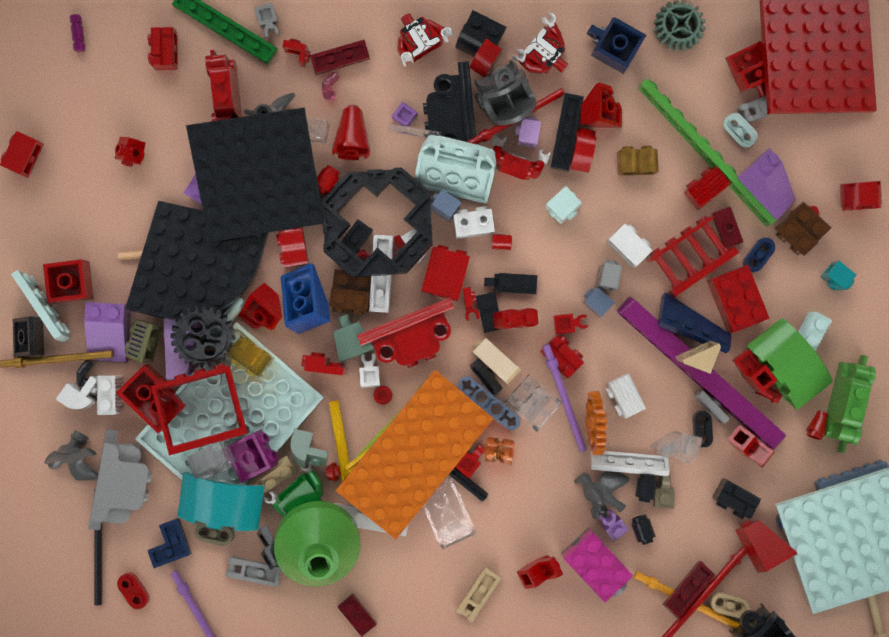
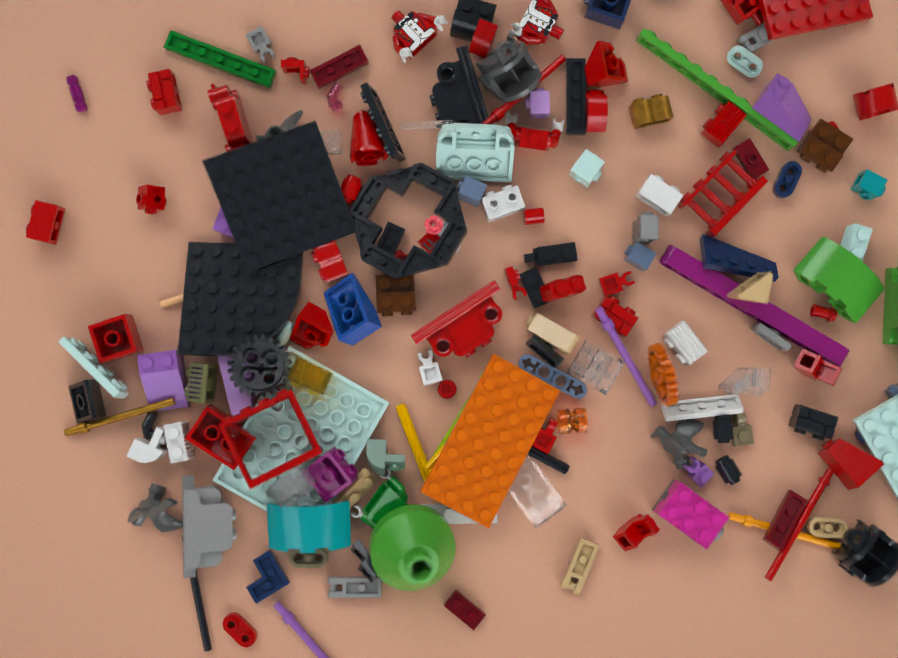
camera: 10 degrees left, 0 degrees up
red plate [301,352,348,376] -> none
red plate [326,462,341,482] -> none
sand green torso [333,314,375,362] -> none
white plate [369,235,394,313] -> none
medium lavender tile [391,102,418,129] -> none
red brick [421,244,470,302] -> none
black beam [692,411,713,447] -> none
red brick [707,265,770,333] -> none
red brick [732,349,778,393] -> none
red cone [806,410,829,440] -> none
none -> black plate [360,82,406,162]
none -> coral plate [424,215,443,234]

